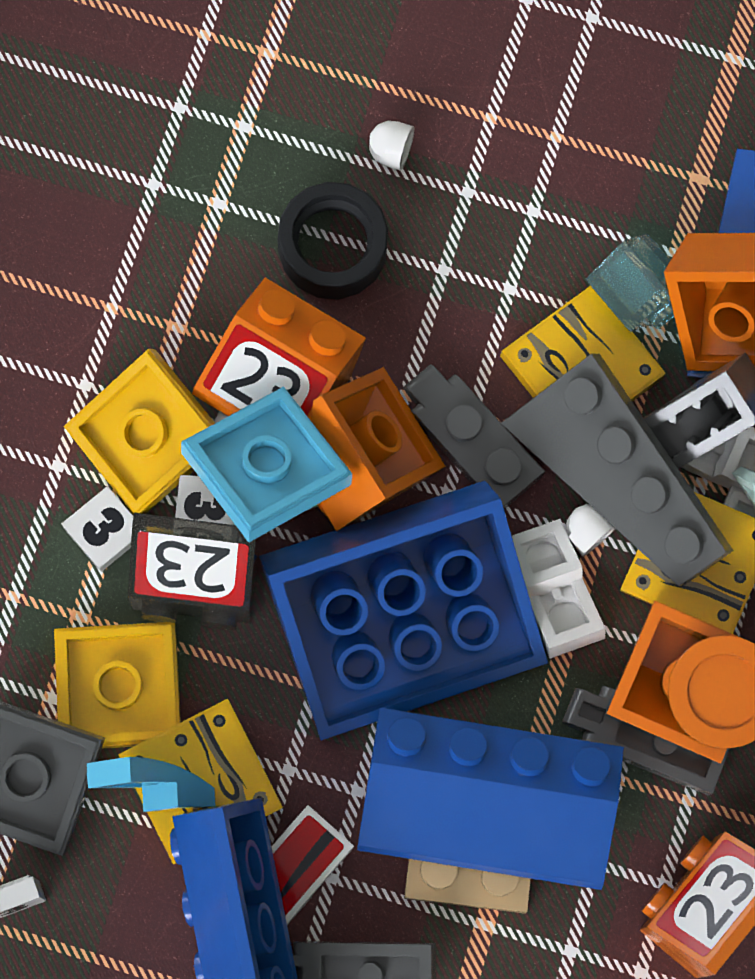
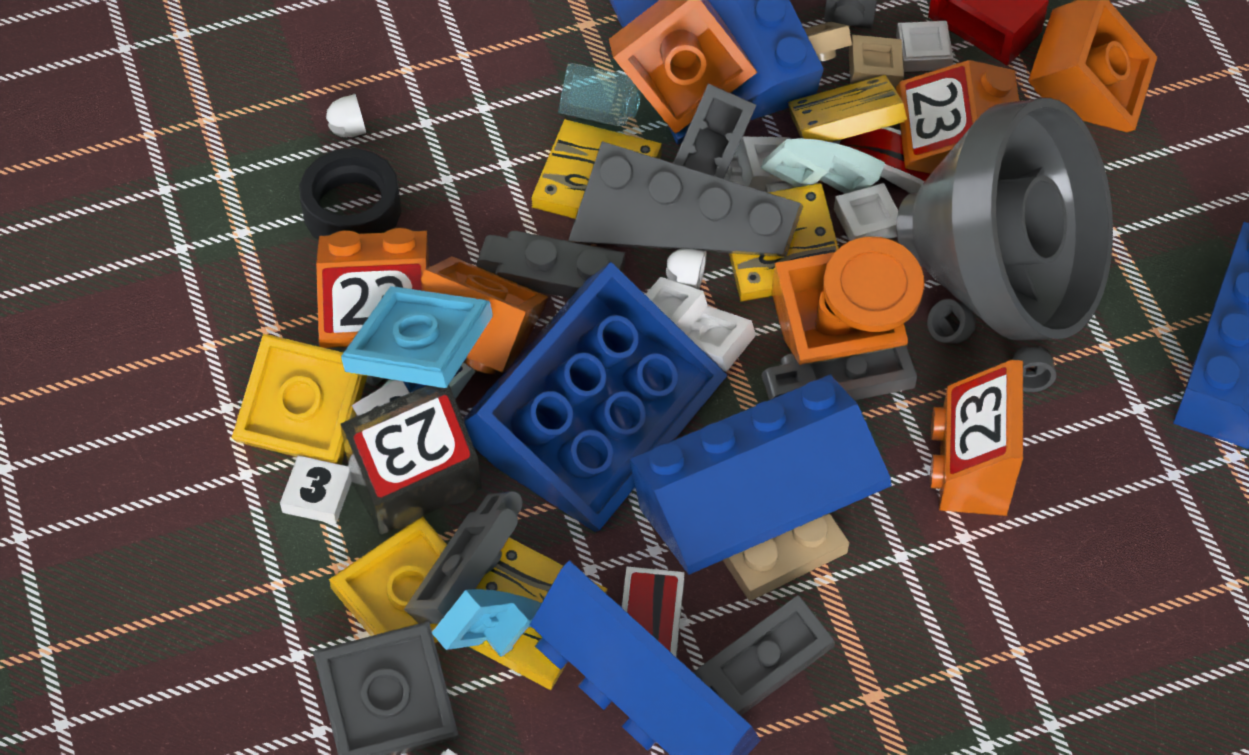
camera: 30 degrees left, 20 degrees down
none -> dark grey hinge [404,491,523,624]

